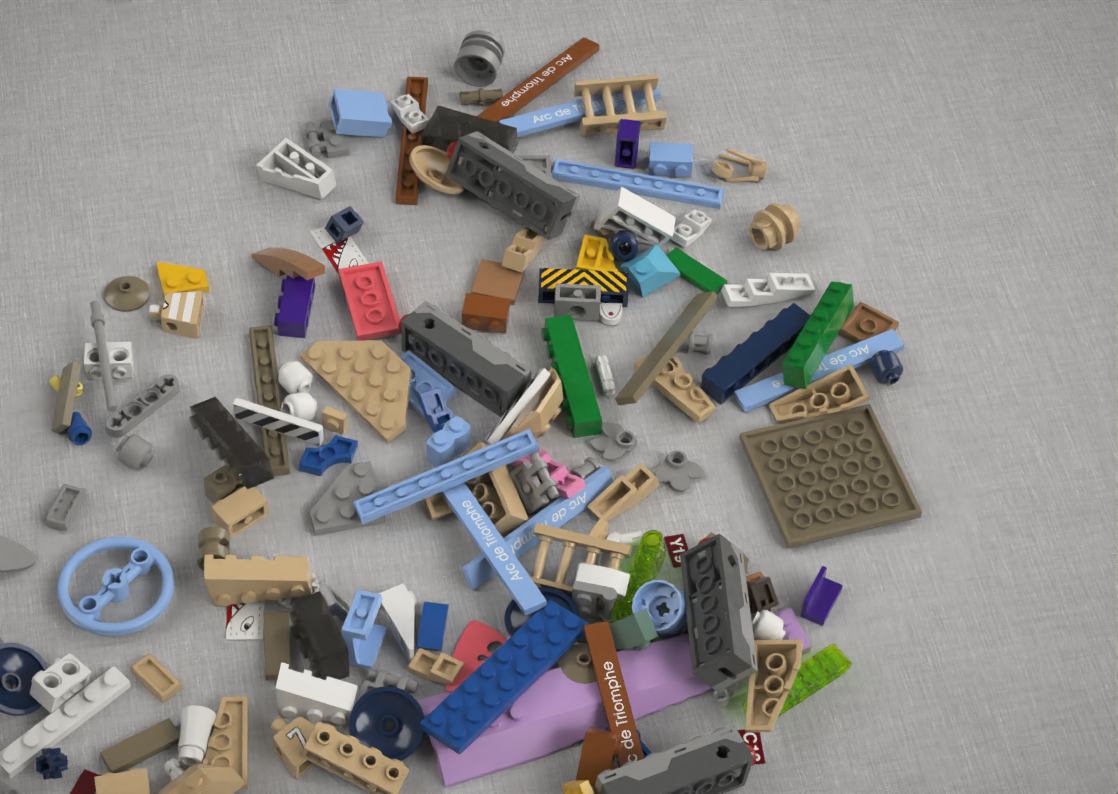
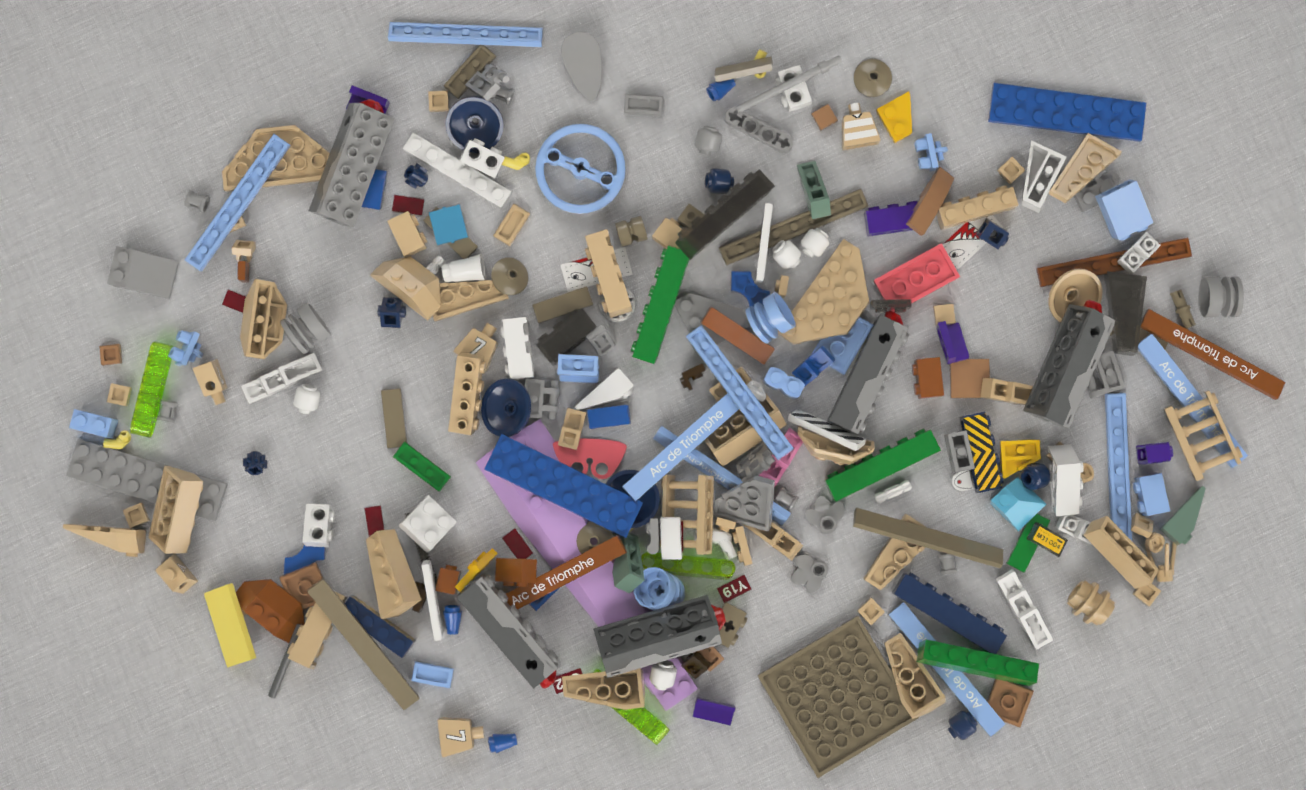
camera: 80 degrees right, 35 degrees up
none -> dark azure piece [429,204,468,246]
none -> dark tan dish [491,257,528,295]
none -> light yellow arm [501,153,530,170]
none -> dark red sticker [502,528,533,559]
none -> green brick [631,245,692,364]
none -> dark brown bracket [679,363,706,391]
none -> dark orange tile [700,307,775,365]
none -> dark blue head [705,168,734,194]
none -> light grey plate [714,475,775,531]
none -> tan plate [732,526,753,566]
none -> light blue wheel [746,292,796,344]
none -> sand green slope [797,161,831,219]
none -> medium nougat tile [811,104,838,131]
none -> tan plate [857,598,885,625]
none -> clear smoke plate [870,299,912,313]
none -> light blue hips [914,133,948,171]
none -> tan tile [933,304,956,326]
none -> tan brick [936,185,1019,230]
none -> dark purple panel [936,321,969,364]
none -> blue plate [988,83,1146,142]
none -> tan plate [997,157,1025,184]
none -> tile [1027,522,1068,557]
none -> tan wing [1049,133,1122,203]
none -> tan brick [1084,516,1159,589]
none -> tan plate [1131,513,1154,538]
none -> tan plate [1132,584,1161,607]
none -> sand green slope [1159,486,1206,545]

